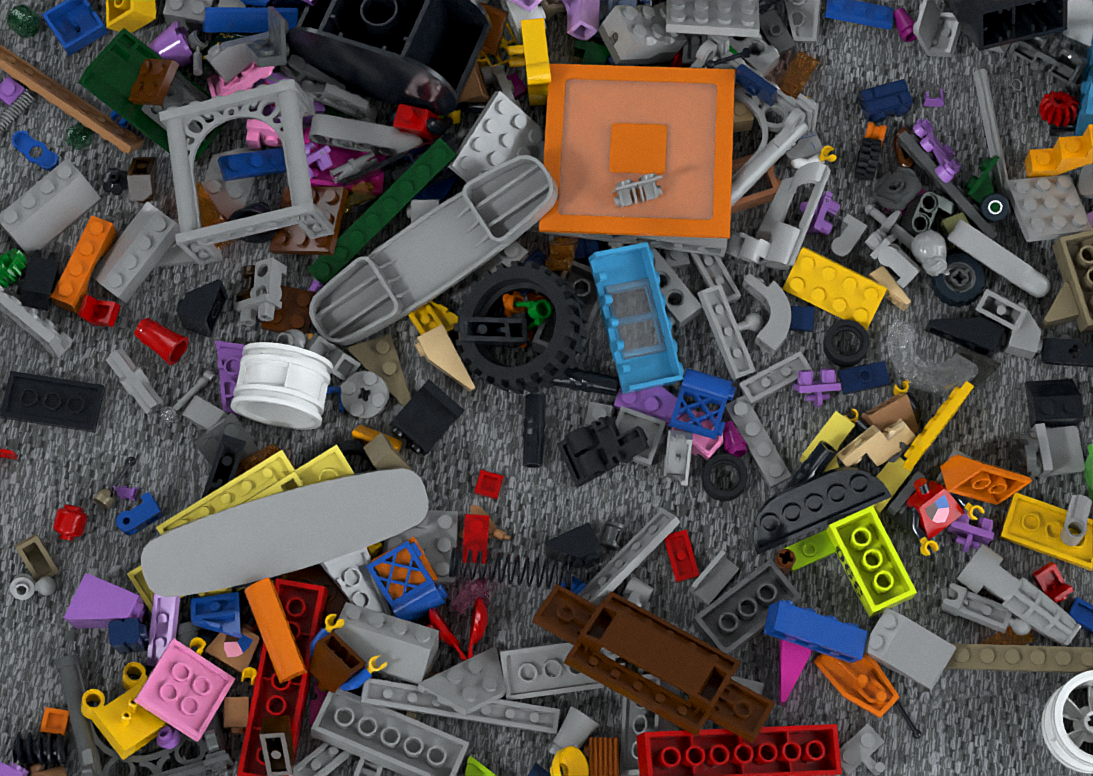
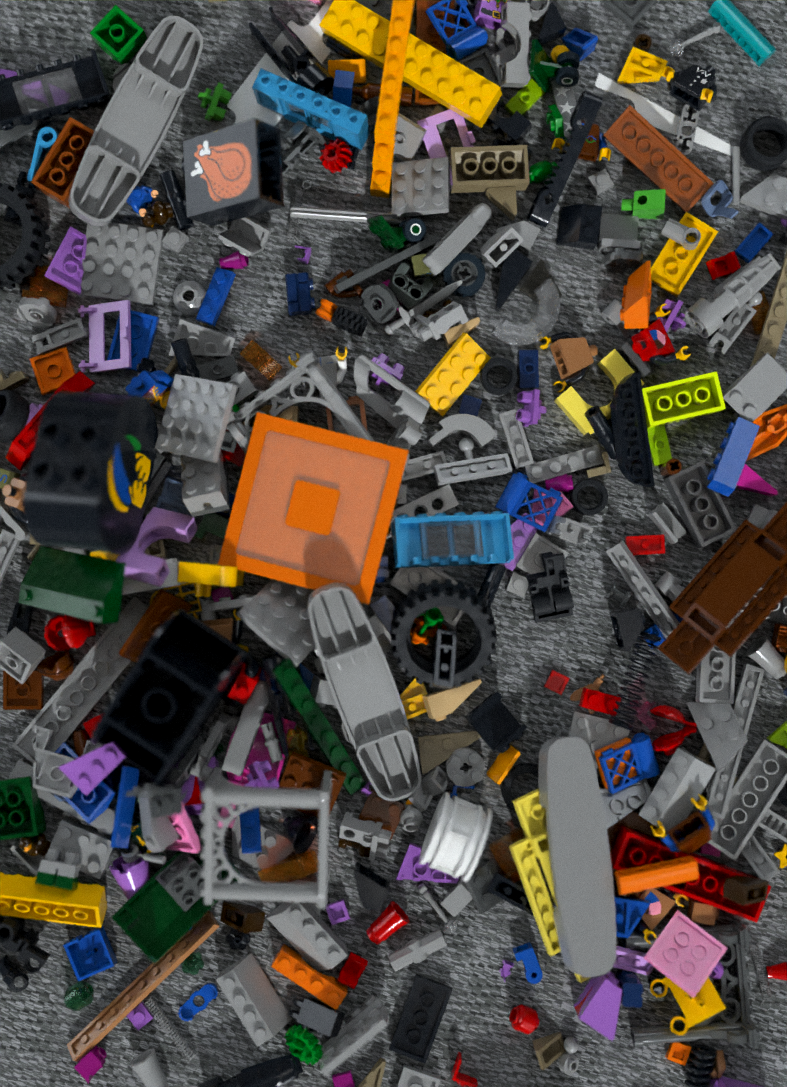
camera: 80 degrees left, 15 degrees up
hinge [93,456,136,509] -> none
reddish brown plate [128,59,179,106] -> none
dark tan slope [363,432,412,470] -> none
black axle [522,394,546,468] -> none
clear orange slope [545,237,578,271] -> none
light grey hinge [611,173,663,208] -> none
black hinge [706,48,751,69] -> none
dark blue plate [736,64,777,107] -> none
light grey leg [829,214,867,262] -> none
tan plate [836,419,916,467] -> none
yellow plate [902,381,974,472] -> none
light grey hair [911,230,947,276] -> none
medium lavender plant [912,118,962,183] -> none
none -> medium lavender plate [326,899,350,925]
none -> dark tan tile [585,451,612,478]

